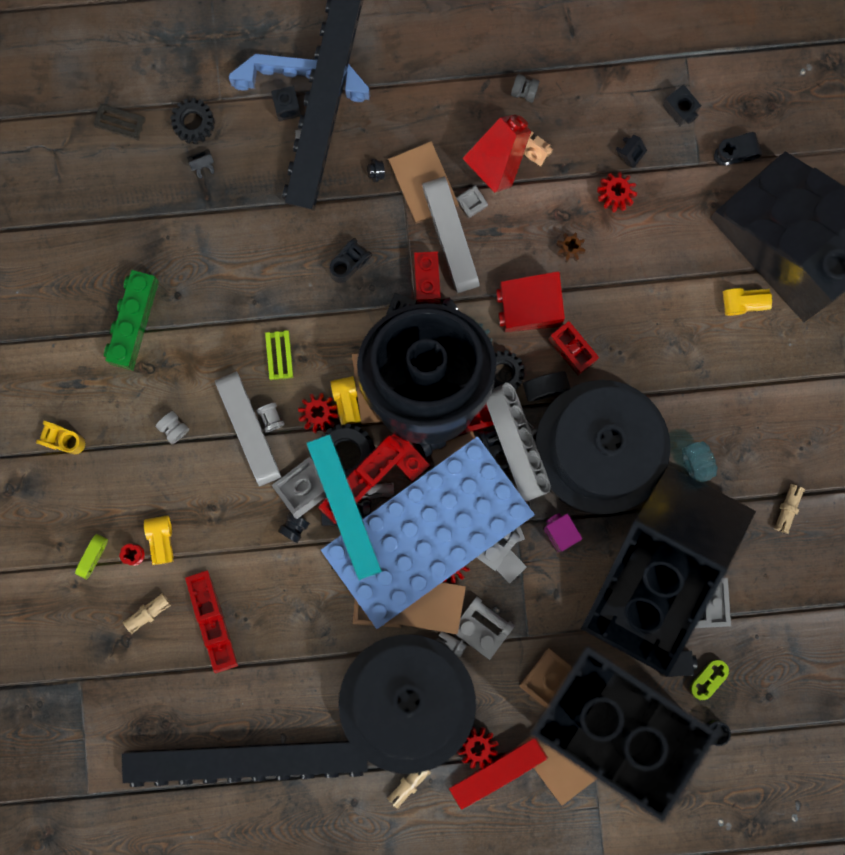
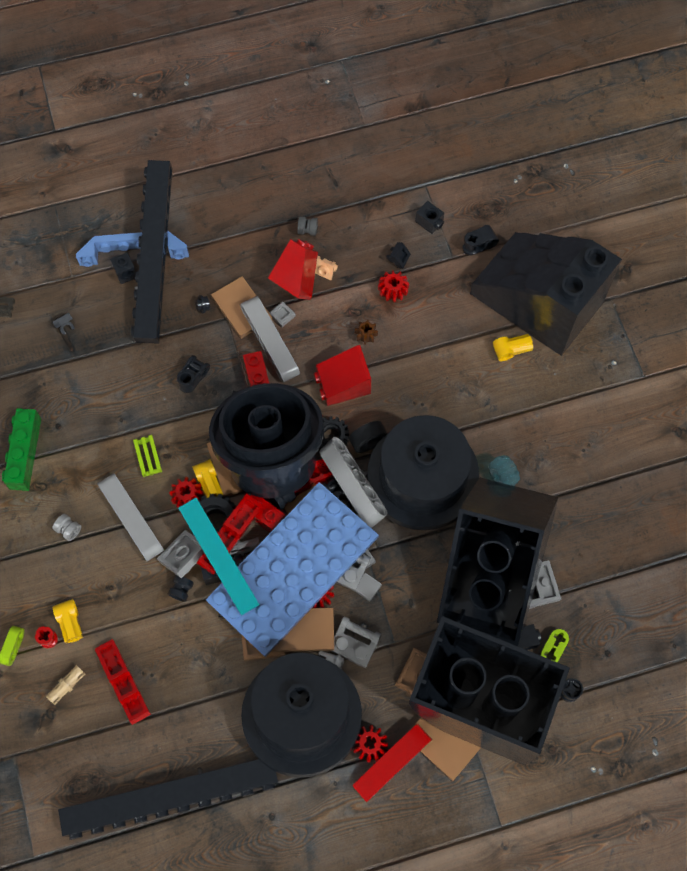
camera: 10 degrees left, 15 degrees down
black tyre [170,98,215,144] -> none
light grey bush [256,402,285,433] -> none
tan pin [387,770,431,809] -> none
magenta brick [543,513,582,553] -> none
red brick [548,321,599,376] -> none
tan pin [774,484,805,534] -> none

